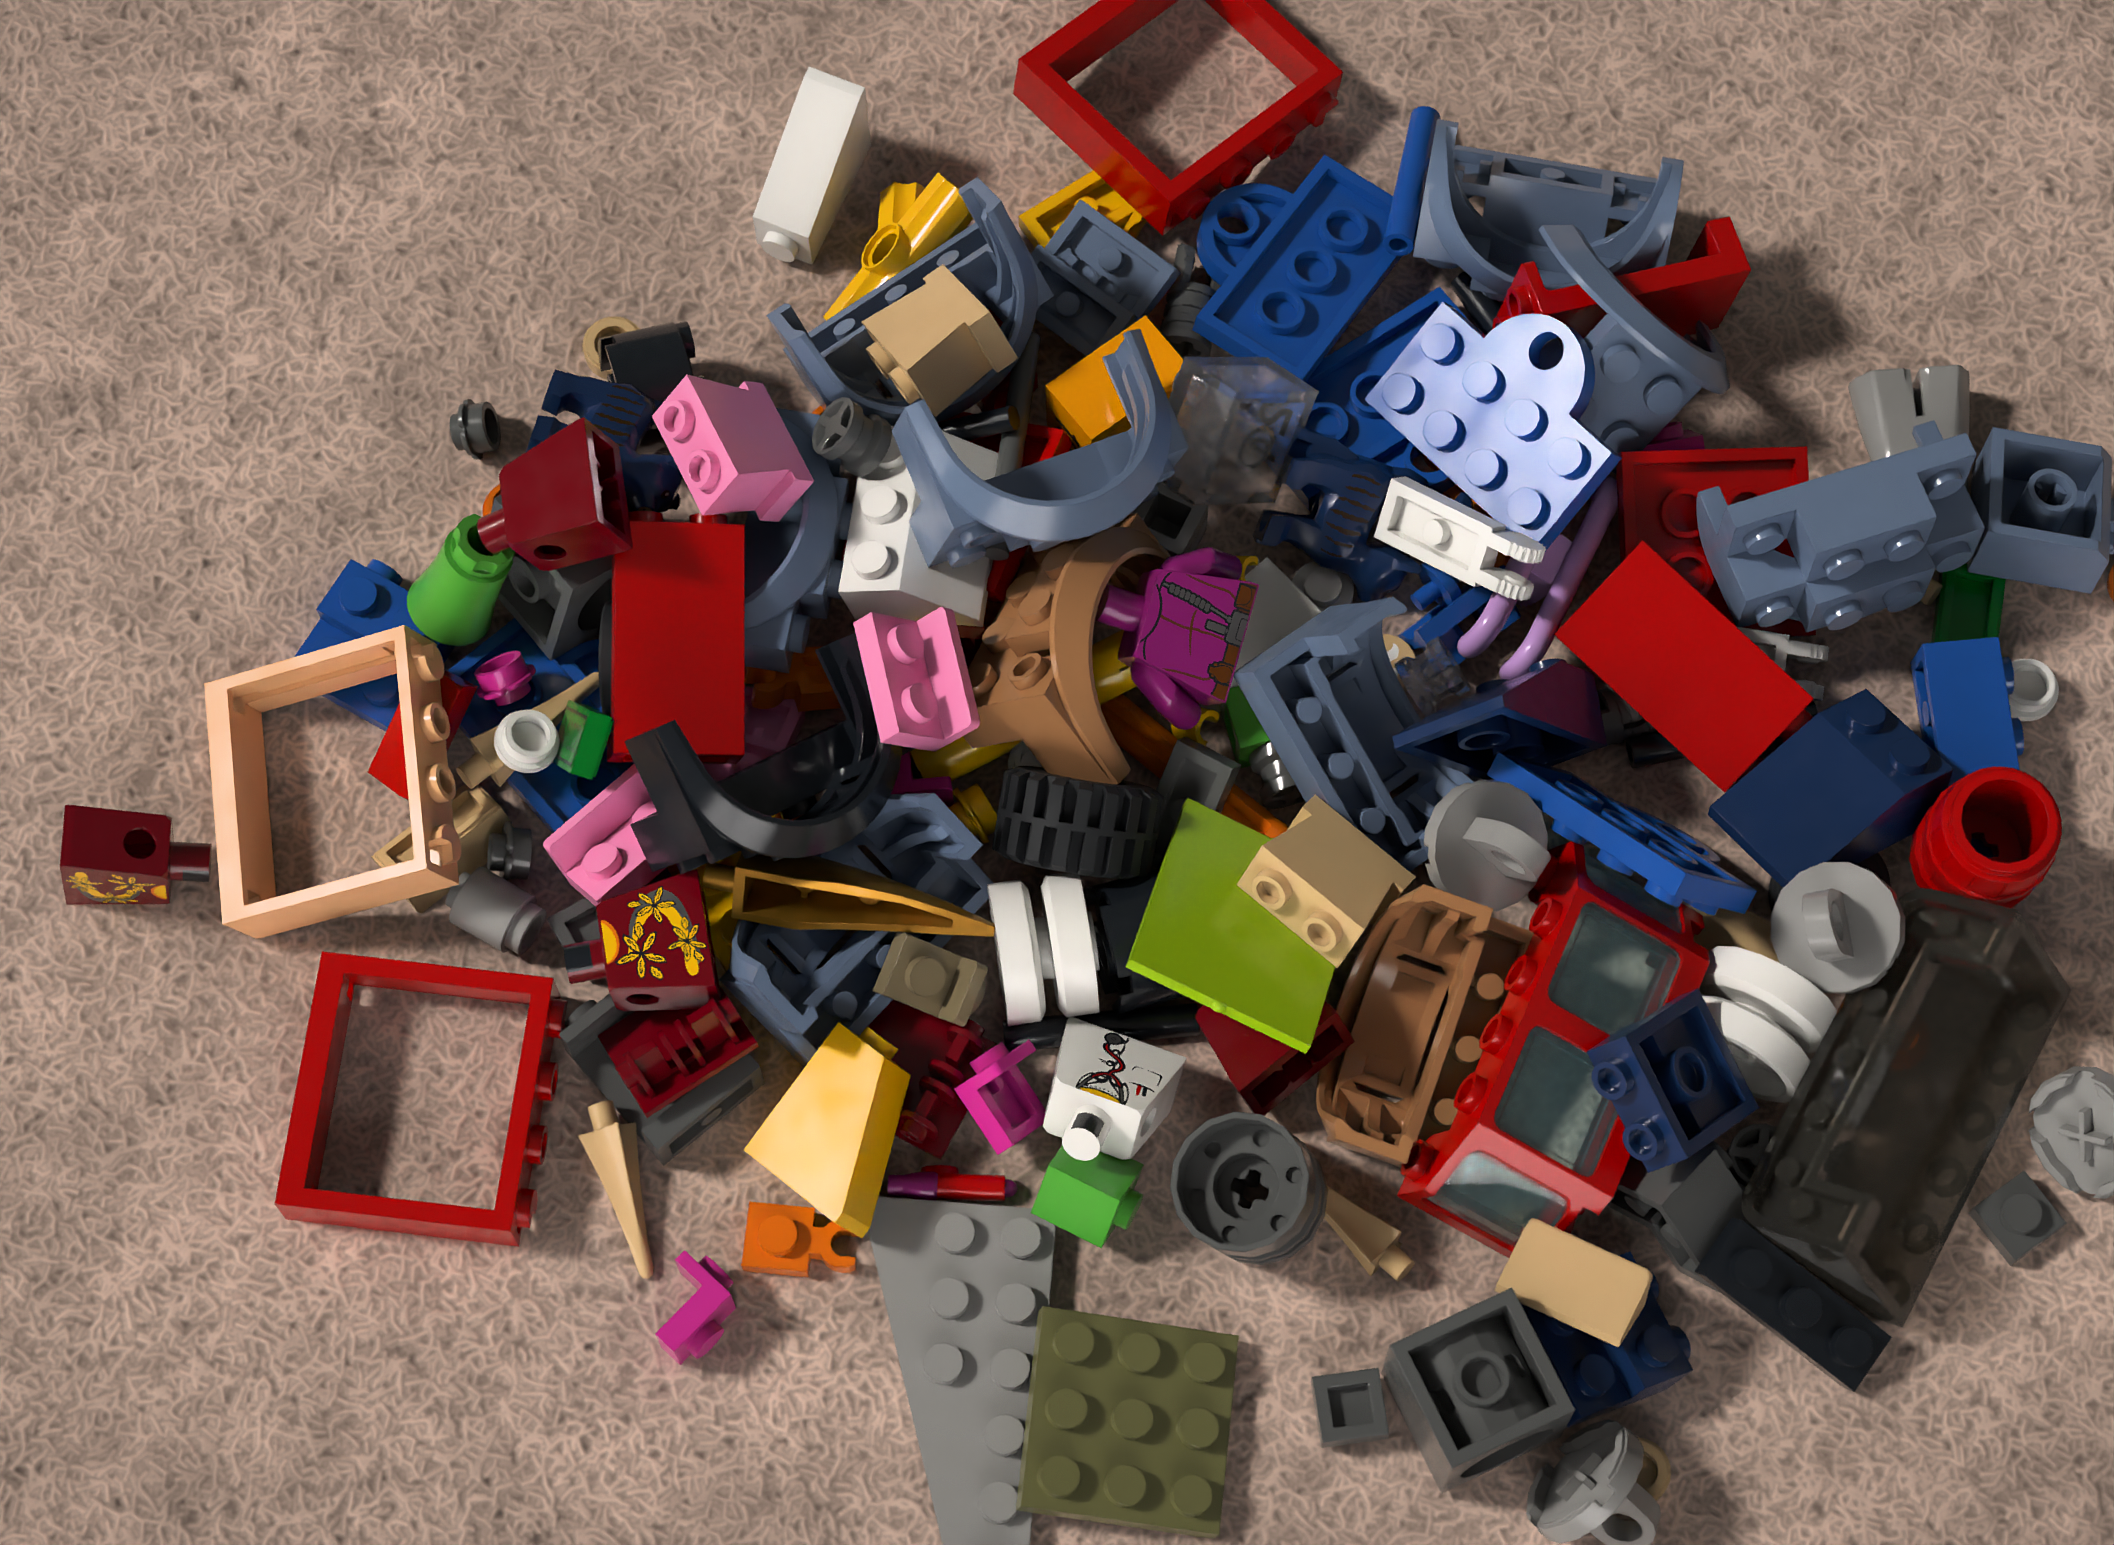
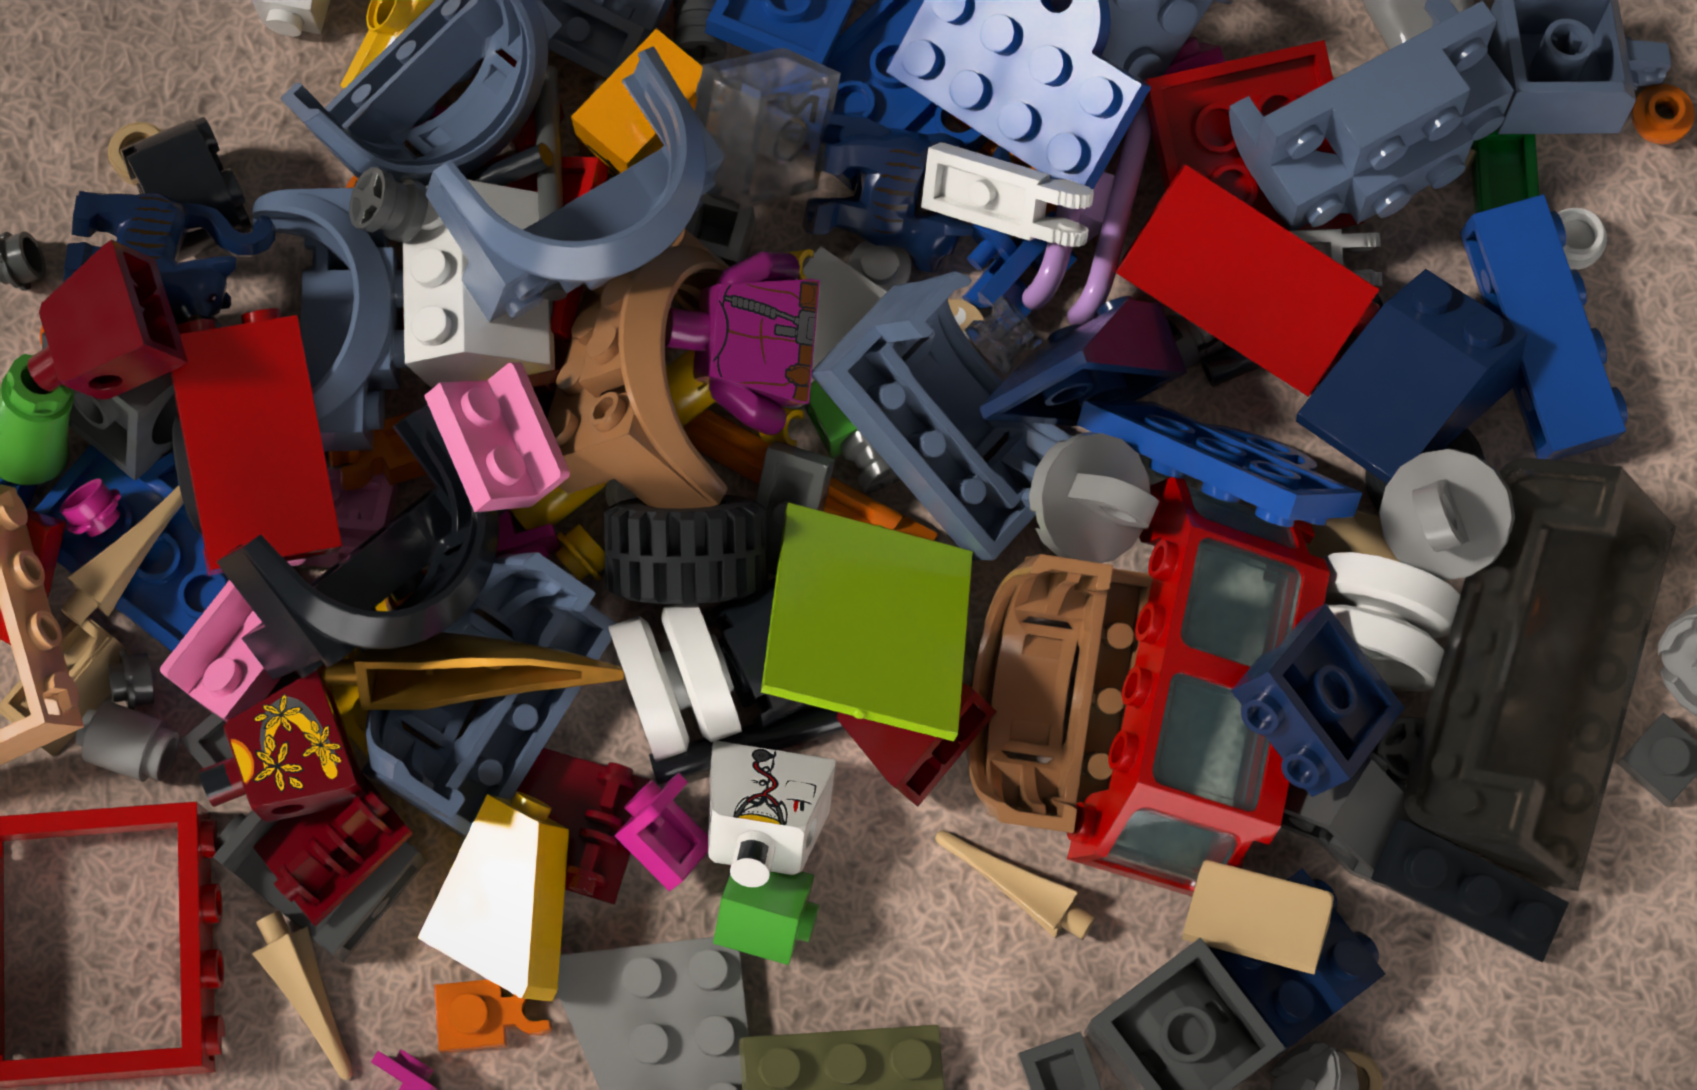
camera: 10 degrees left, 5 degrees up
white plate [494,709,560,773] -> none
green tile [553,700,614,780] -> none
bright pink hips [652,374,814,522] -> none
tan hips [861,264,1018,417] -> none
dark tan bracket [873,932,988,1027] -> none
piece [888,1165,1018,1201] -> none
dark grey wheel [1170,1112,1328,1265] -> none
tan hips [1236,794,1416,969] -> none
red piece [1909,766,2062,921] -> none

